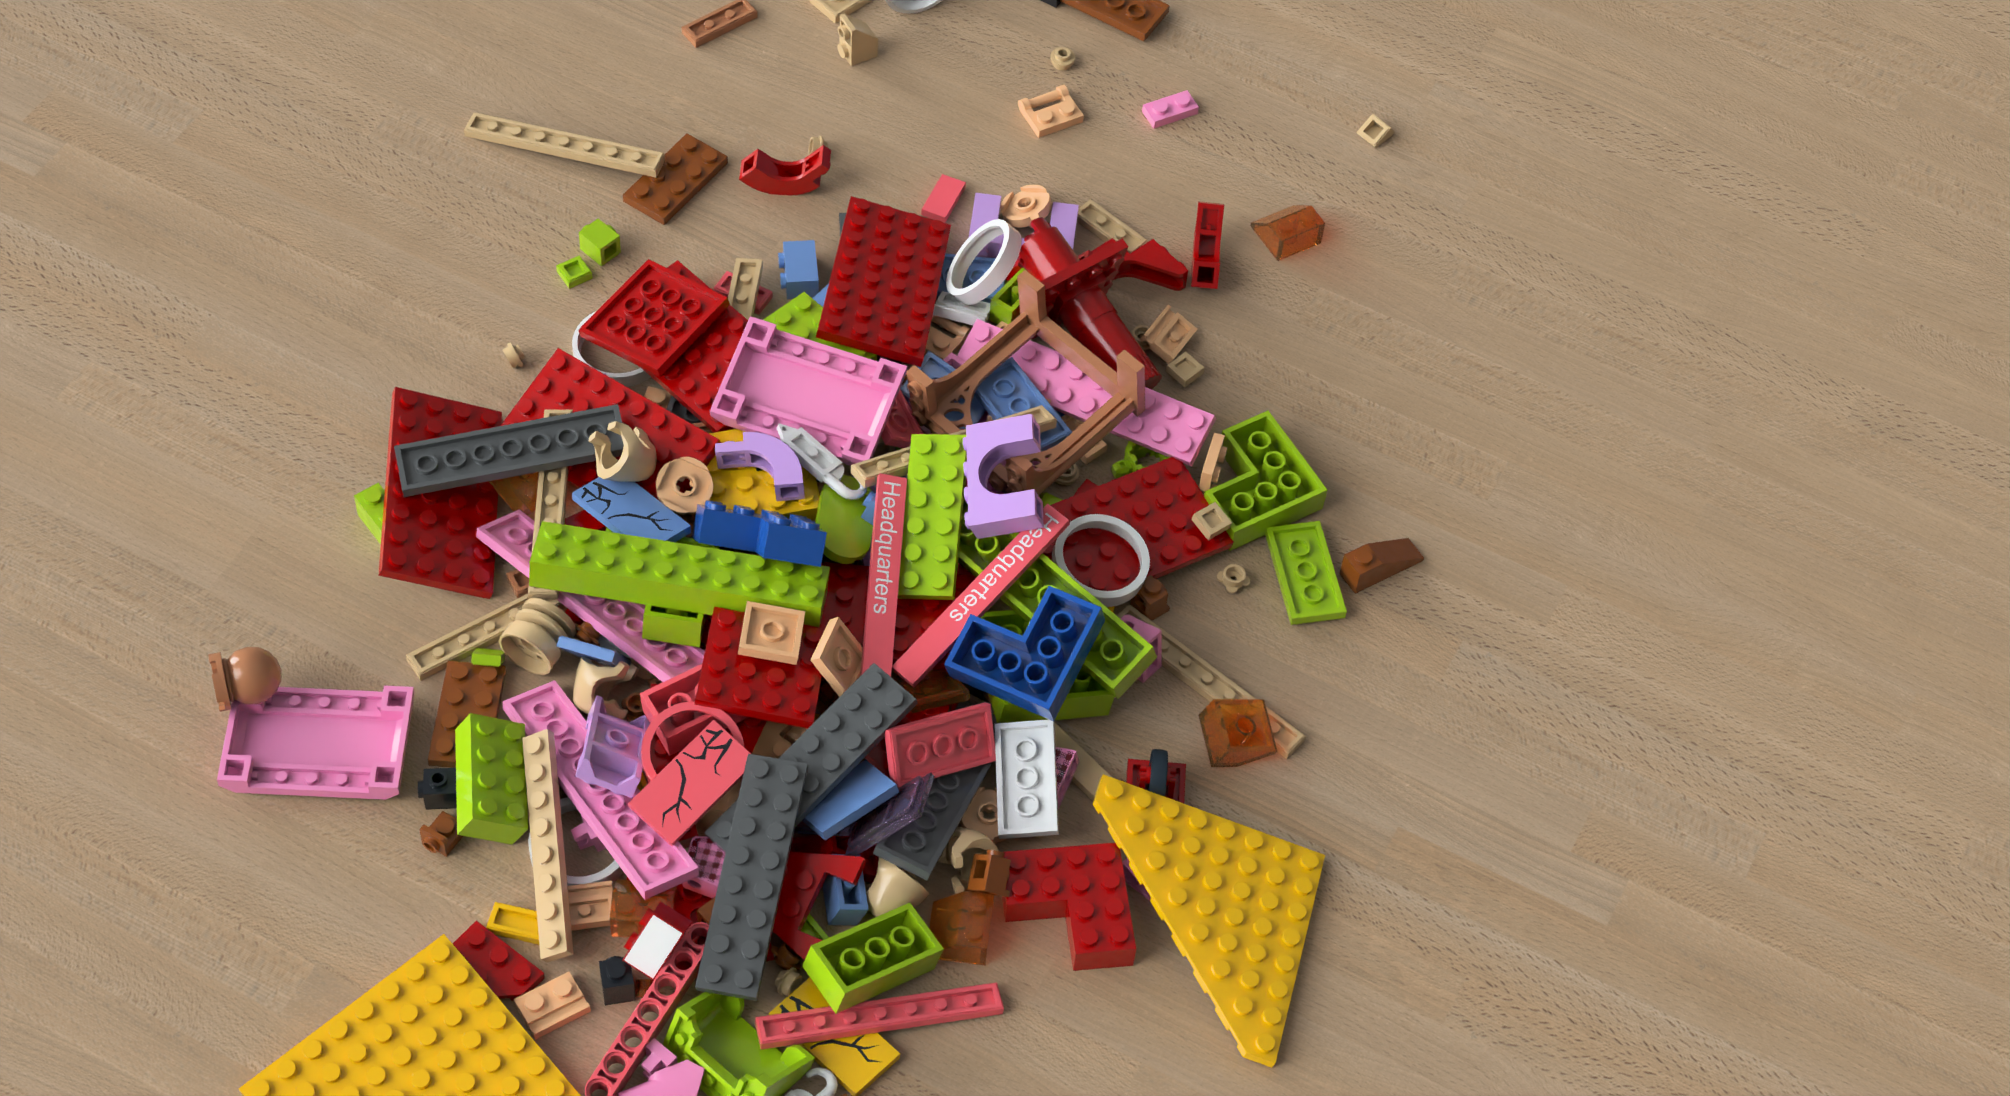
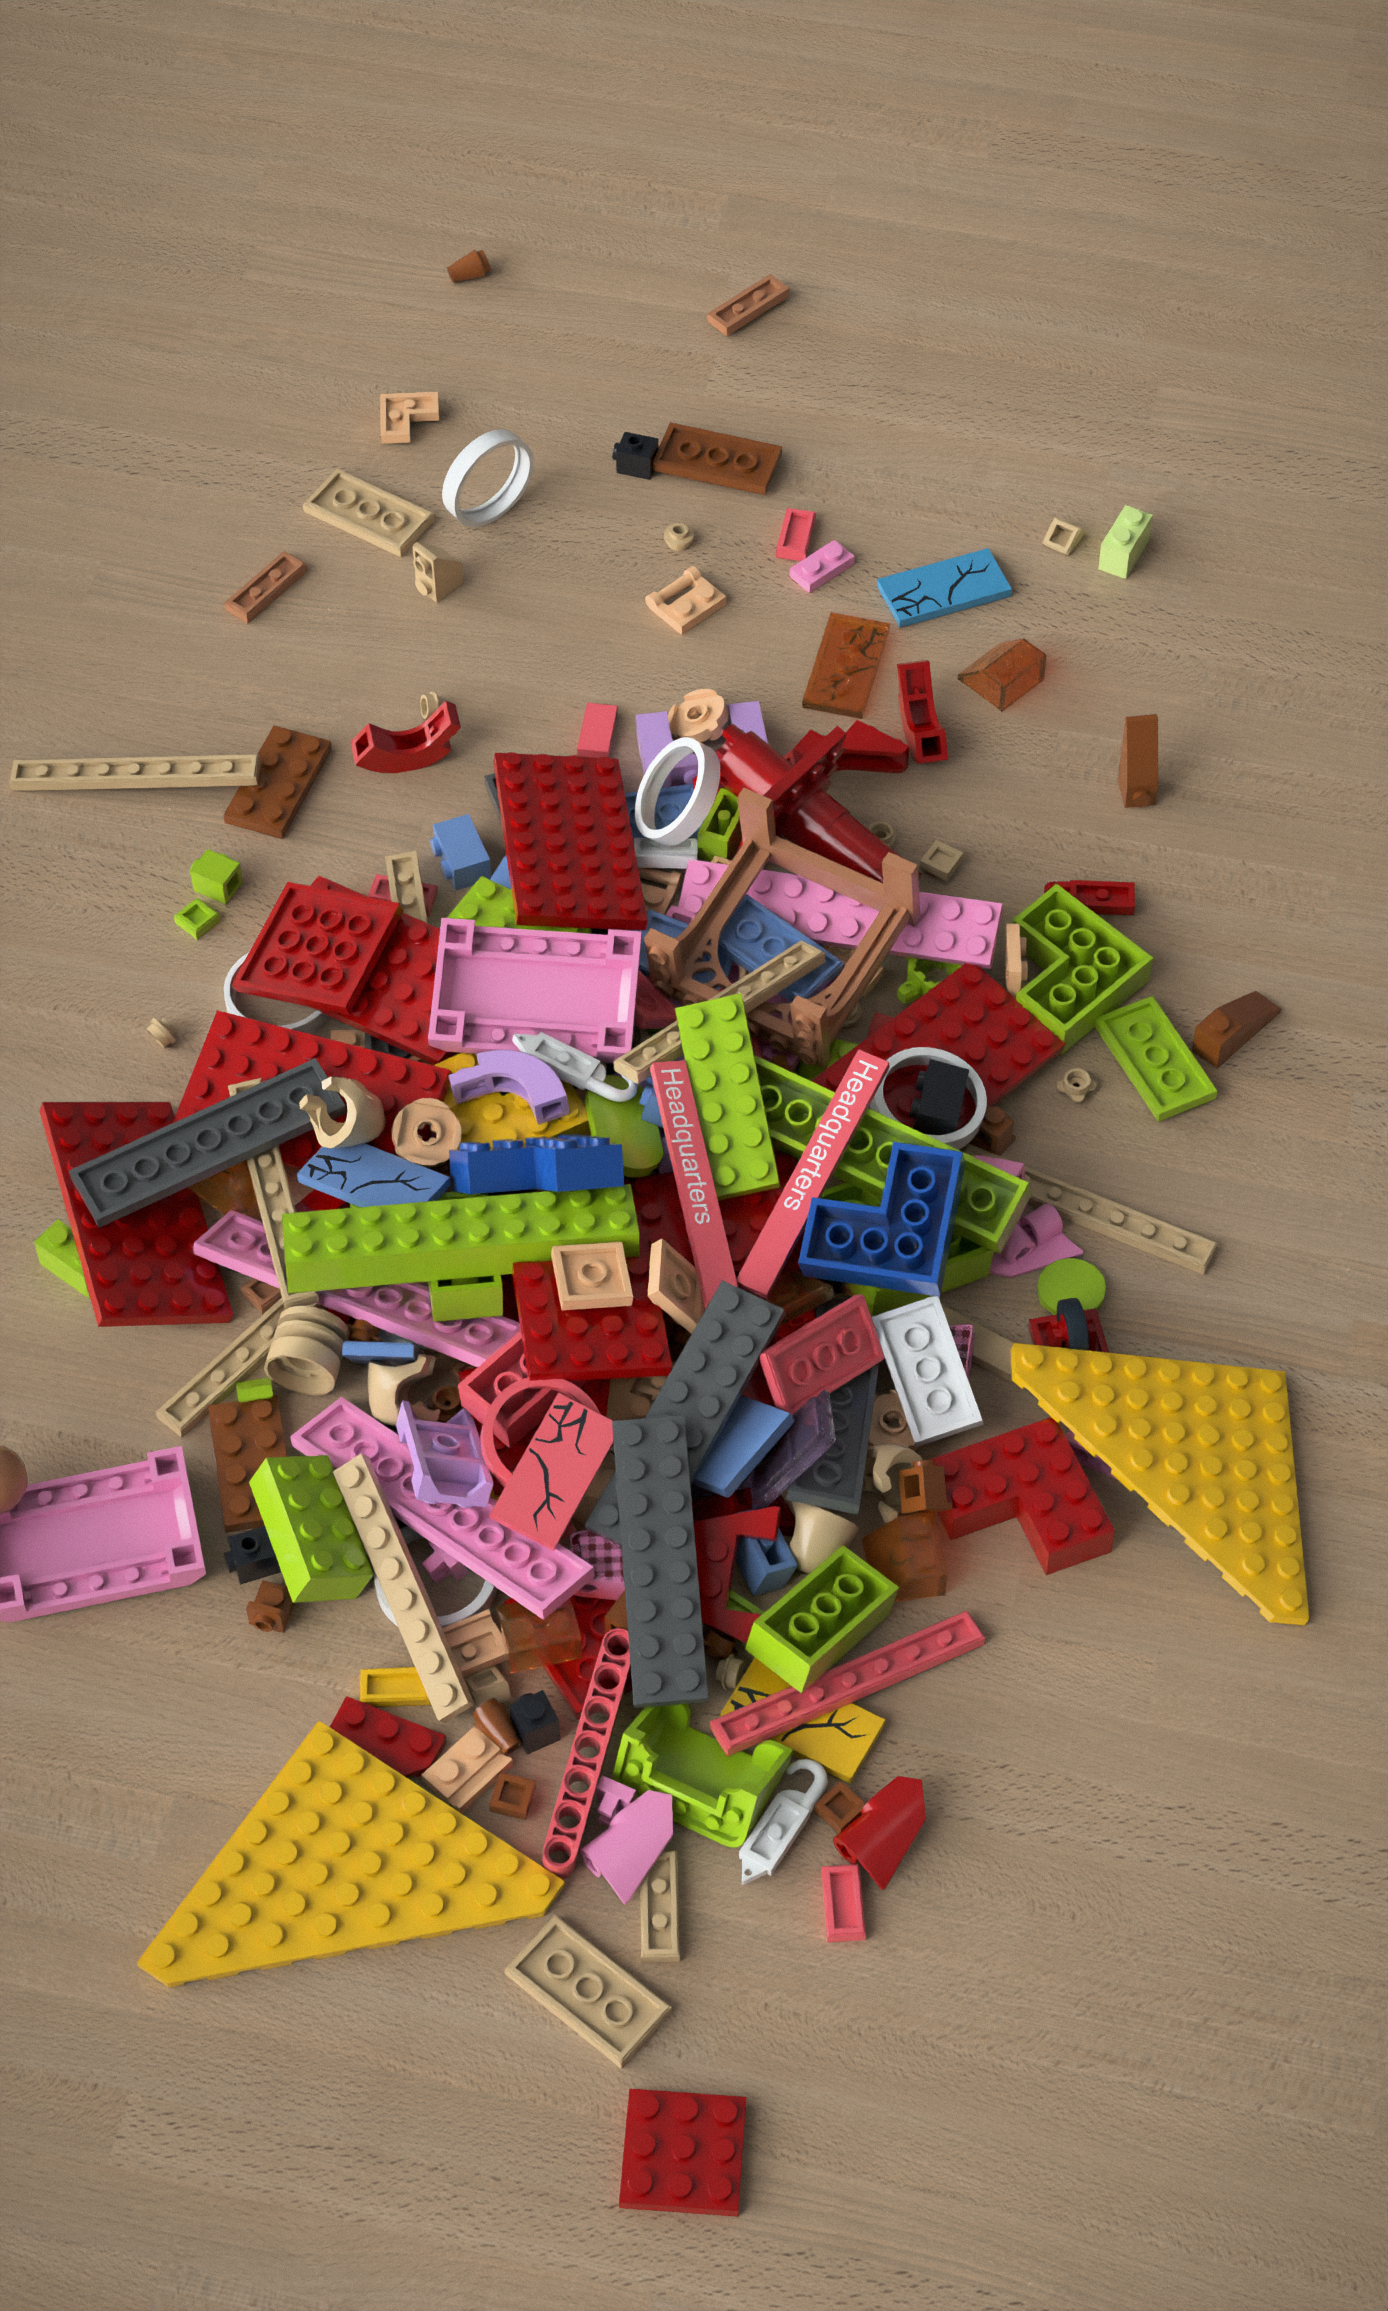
camera: 10 degrees left, 0 degrees up
white brick [622,901,692,980] -> none
clear orange hand [635,979,653,998] -> none
lavender arch [963,414,1044,539] -> none
tan tile [1077,199,1148,253] -> none
light nougat plate [1140,305,1197,364] -> none
tan plate [1191,502,1232,540] -> none
clear orange slope [1198,699,1278,767] -> none
none -> tan slope [464,1666,513,1709]
none -> dark orange cone [472,1698,522,1755]
none -> dark orange plate [489,1772,536,1820]
none -> coral tile [776,508,816,561]
none -> clear orange tile [802,612,890,719]
none -> dark azure tile [877,548,1012,628]
none -> black brick [909,1059,969,1135]
none -> bright pink panel [989,1203,1083,1278]
none -> lime tile [1037,1258,1106,1315]
none -> red hinge [1044,880,1135,915]
none -> yellowish green brick [1098,505,1153,579]
none -> dark orange slope [1118,714,1158,808]

